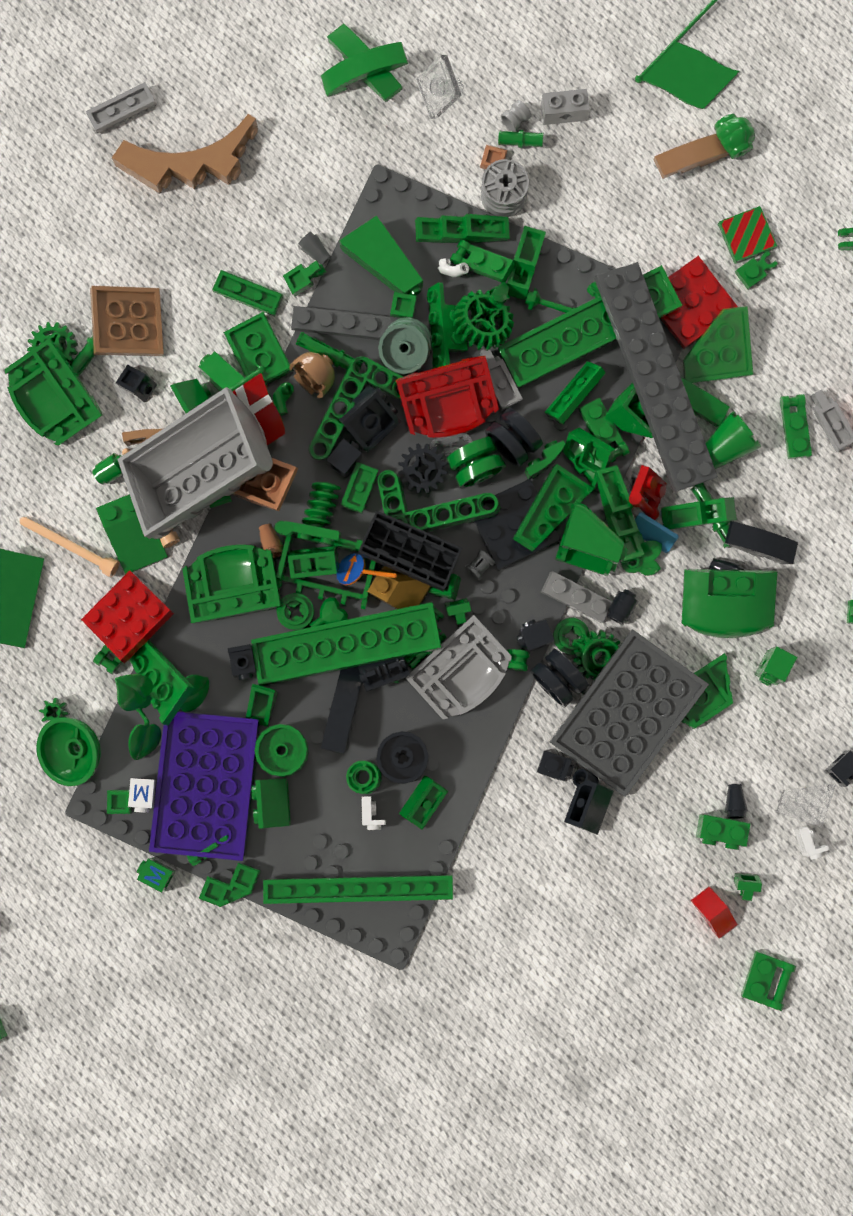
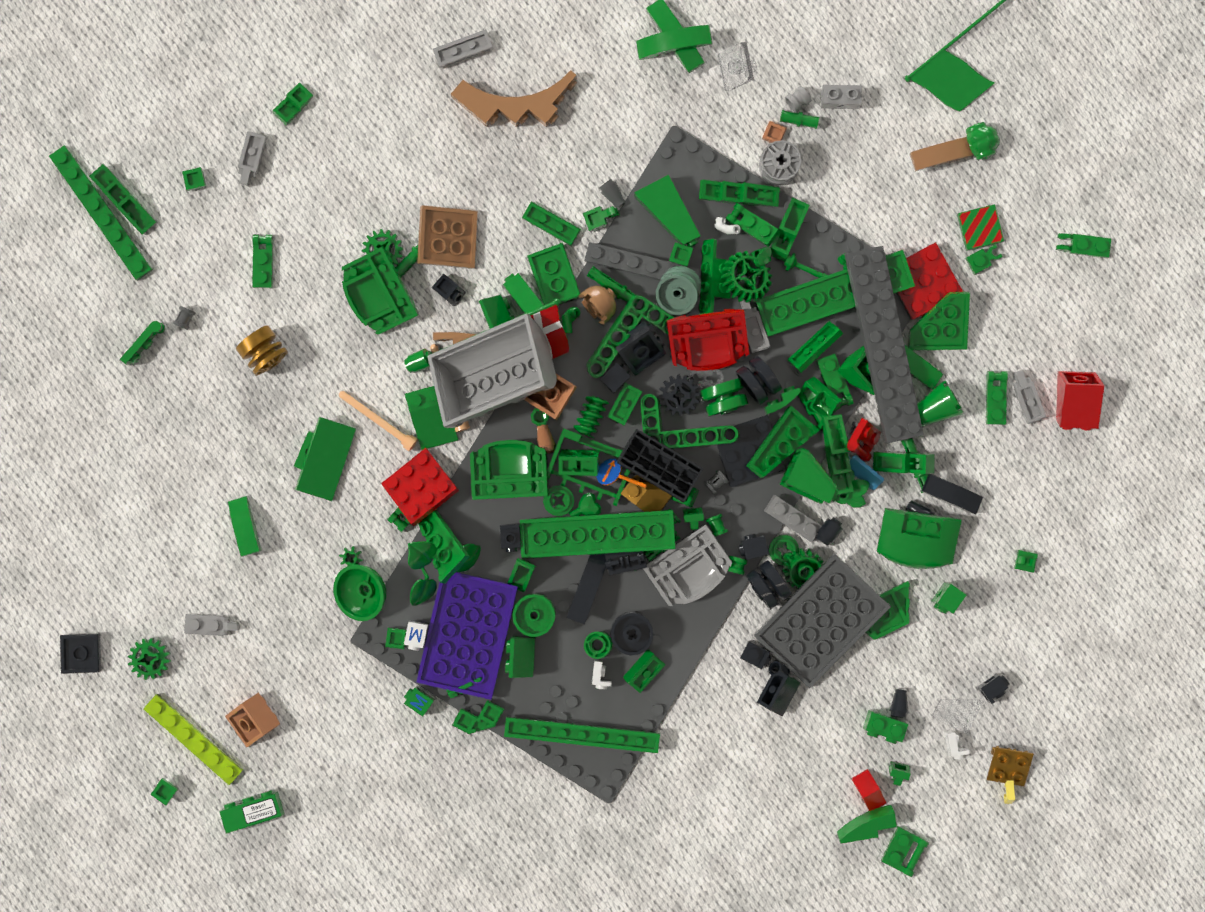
camera: 10 degrees right, 5 degrees up
green hinge [274,520,342,545] -> none
none -> green tile [531,408,550,426]
none -> green bush [706,514,728,536]
none -> green slope [837,805,897,844]

